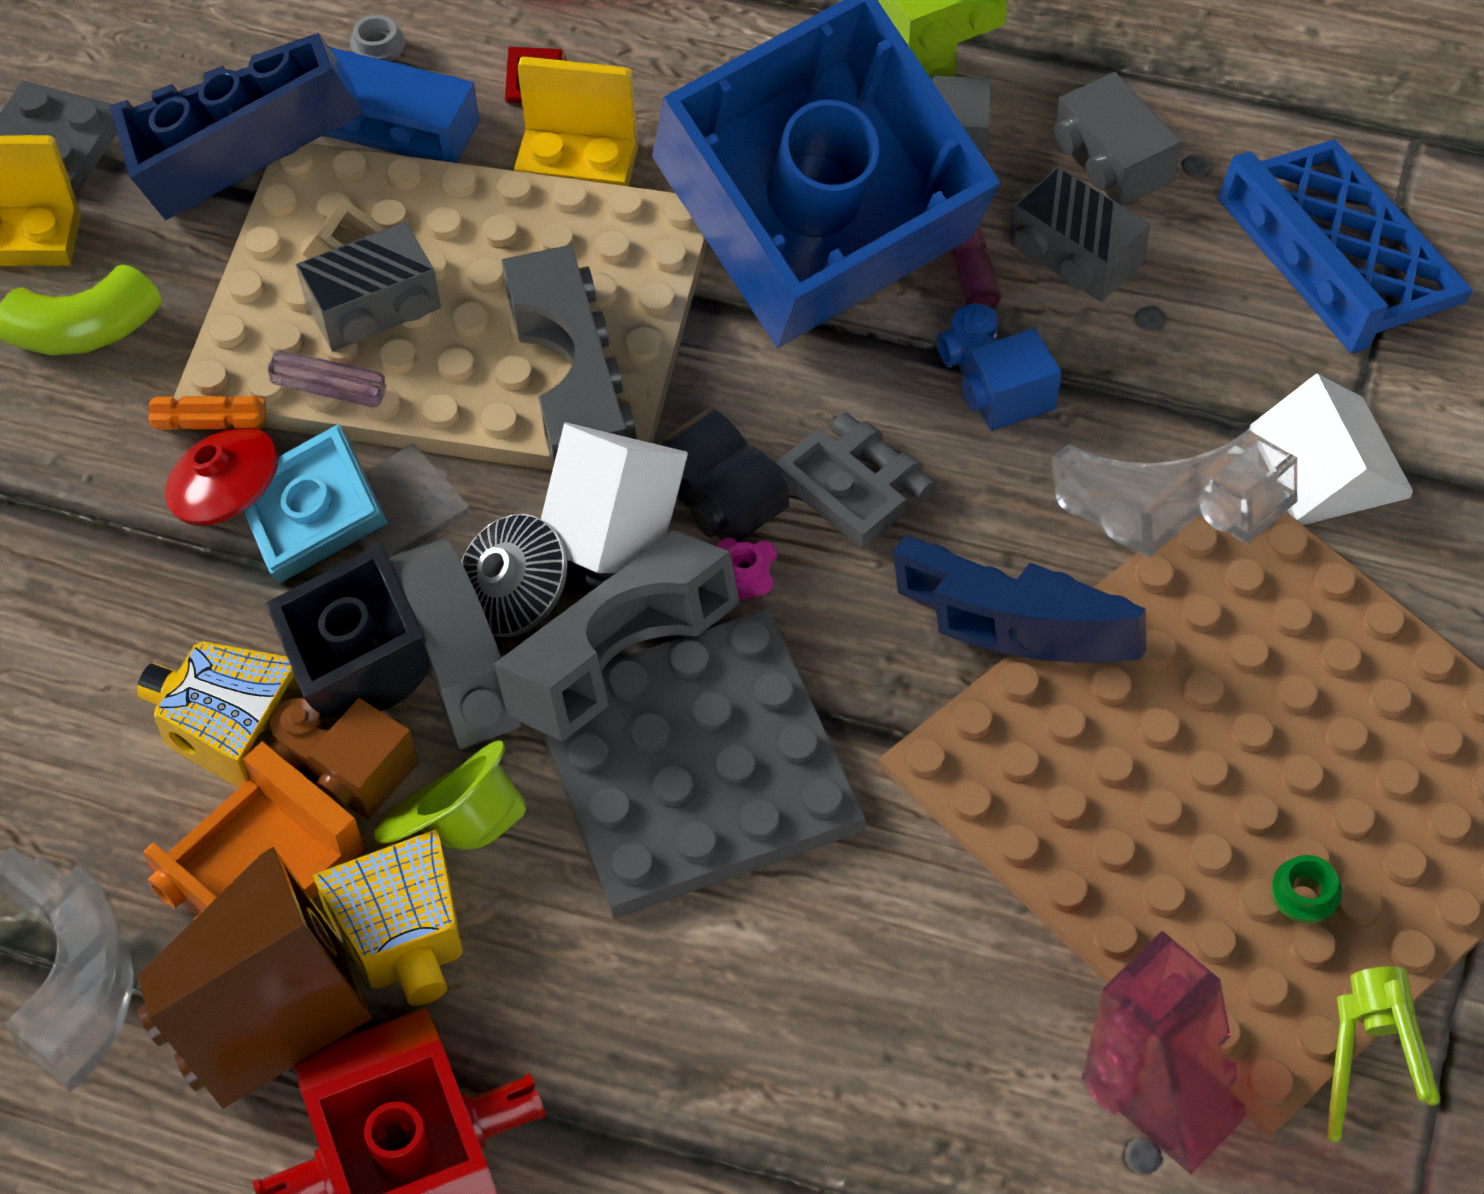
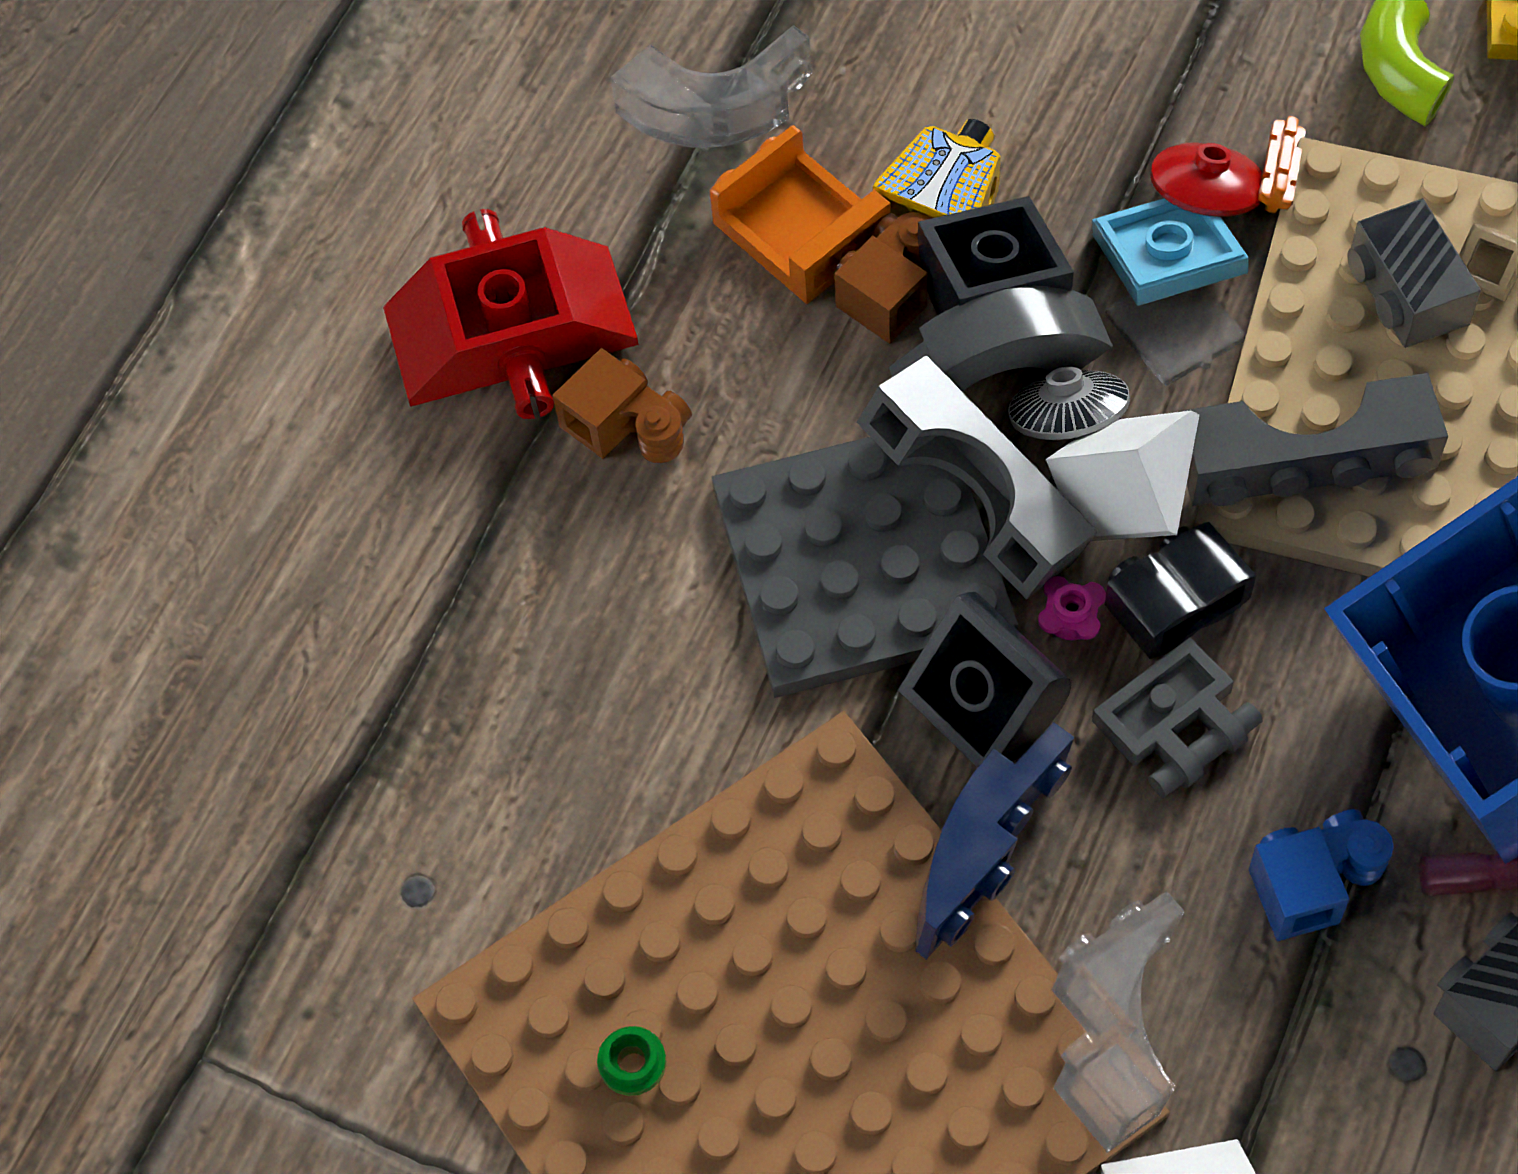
camera: 100 degrees right, 5 degrees up
reddish brown slope [137,847,372,1109] -> none
axle [267,349,386,408] -> none
yellow torso [313,829,463,1006] -> none
lime piece [374,741,526,850] -> none
clear pink wedge [1082,931,1246,1175] -> none
lime plant [1327,967,1440,1143] -> none
none -> dark orange brick [552,348,692,463]
none -> black brick [898,592,1072,767]

